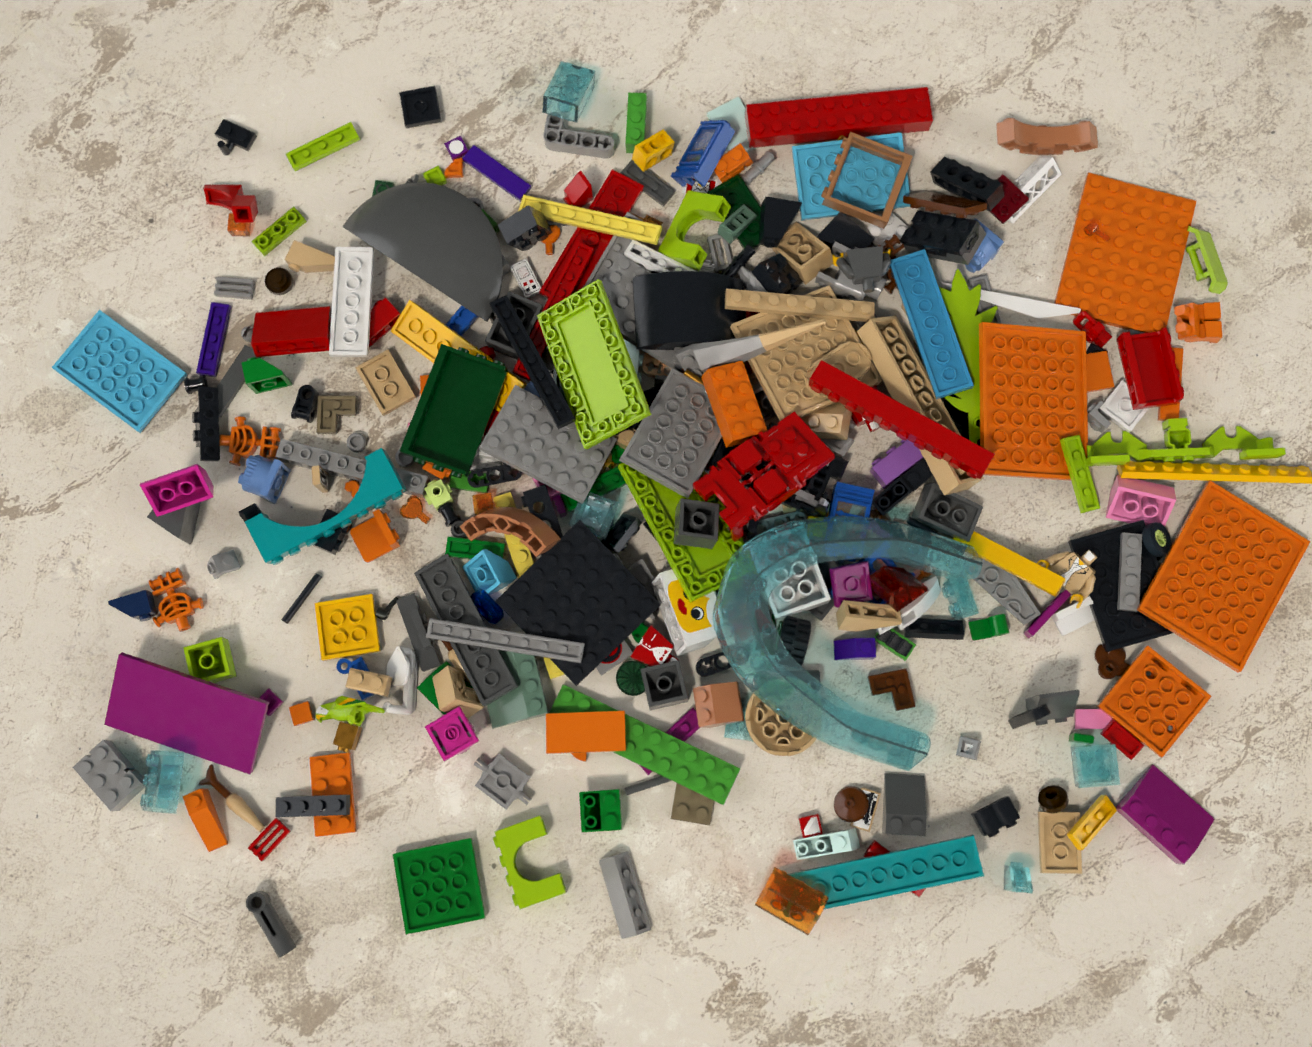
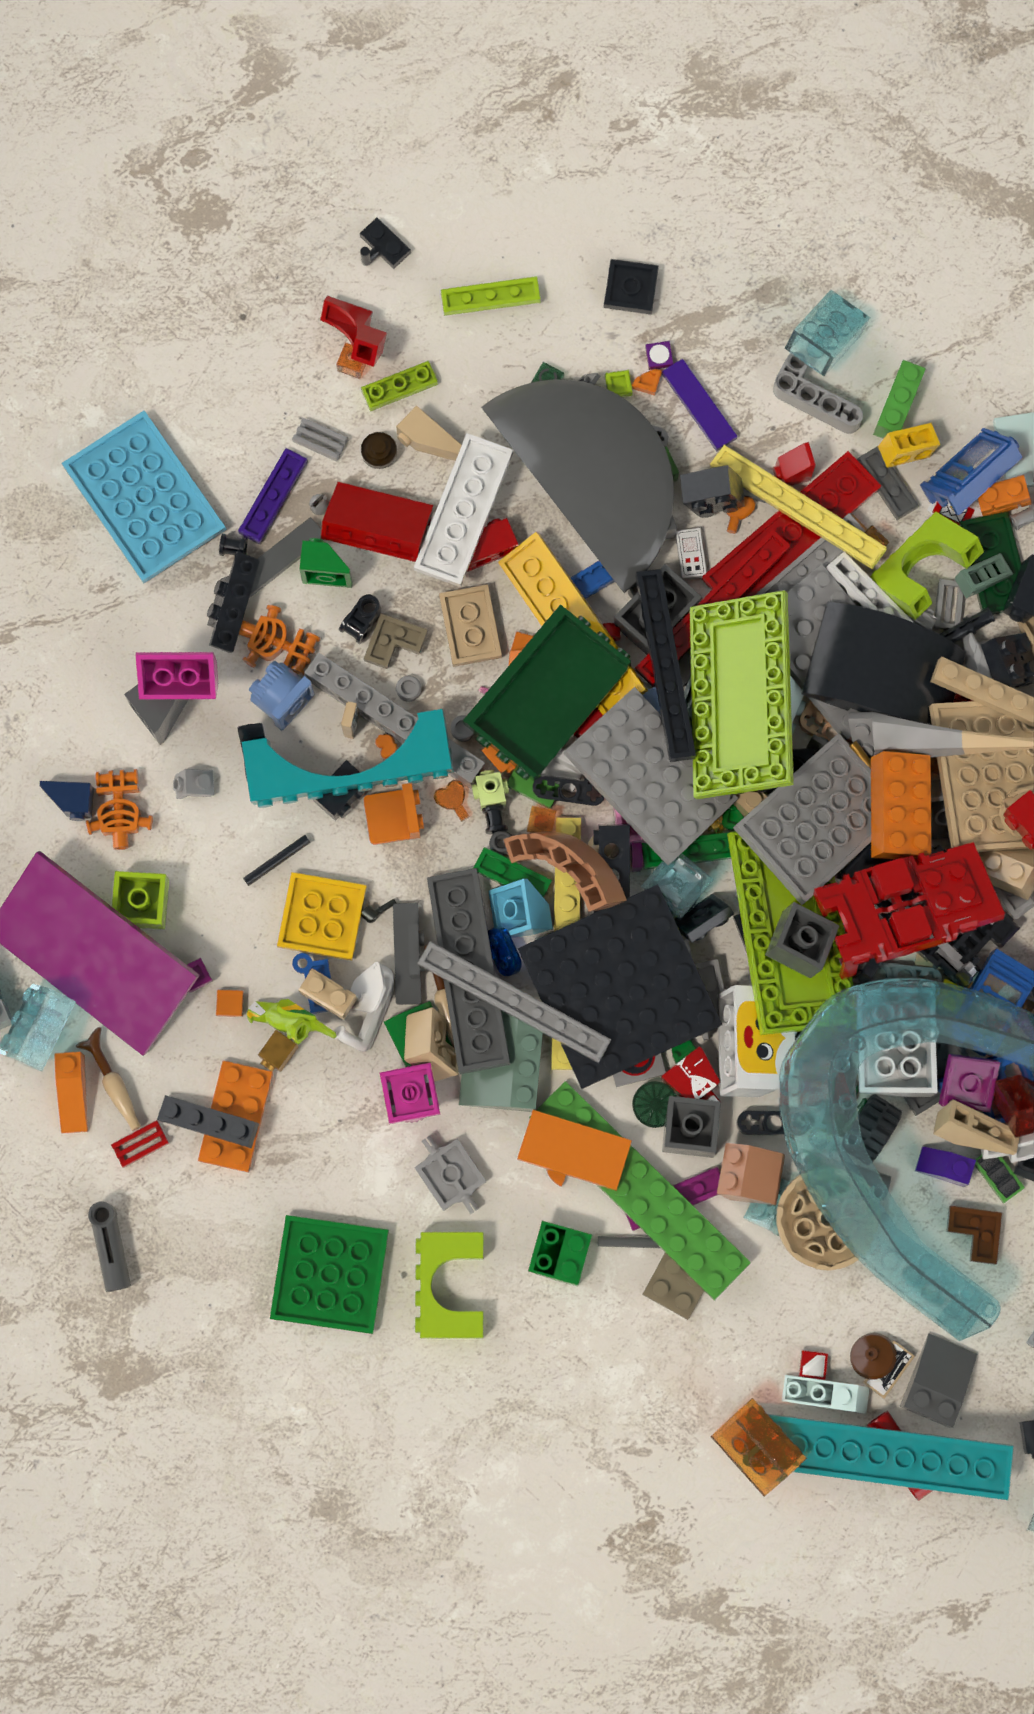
camera: 15 degrees right, 0 degrees up
light grey panel [599,851,651,939] -> none

